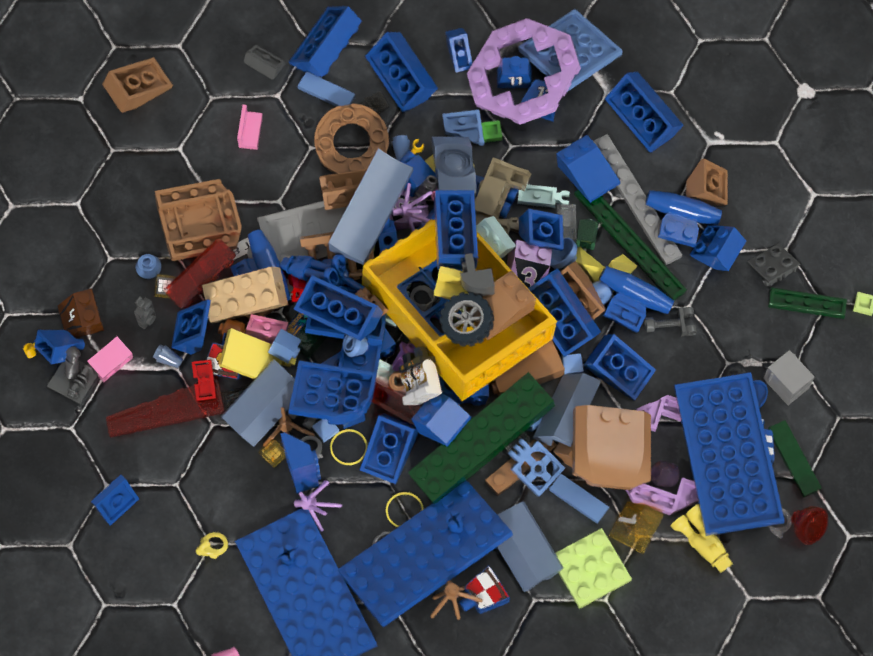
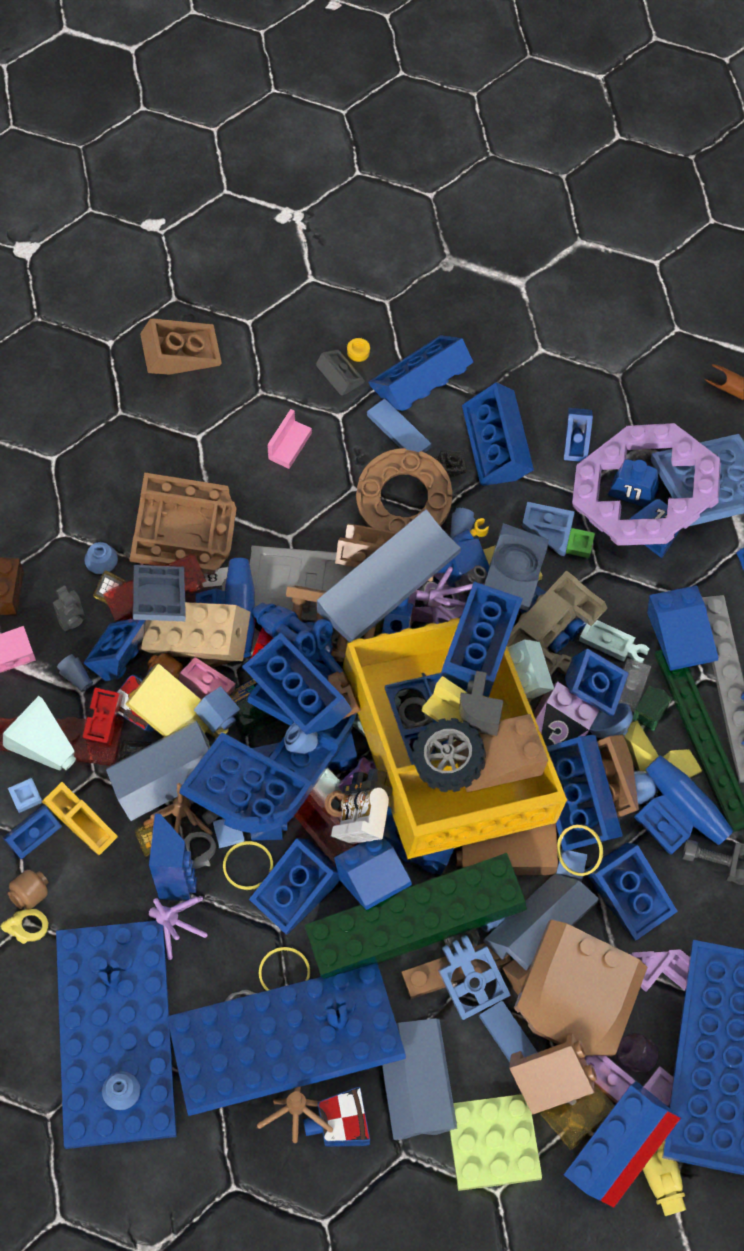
camera: 20 degrees right, 5 degrees down
none -> light aqua slope [3,696,76,771]
none -> blue slope [3,805,62,859]
none -> light blue tile [8,778,42,813]
none -> medium nougat head [8,870,48,909]
none -> yellow slope [41,782,118,855]
none -> medium blue cone [102,1071,140,1110]
none -> sand blue slope [133,565,186,622]
none -> yellow tile [347,338,370,362]
none -> panel [509,1033,597,1115]
none -> light yellow piece [557,825,603,876]
none -> blue slope [564,1081,682,1207]

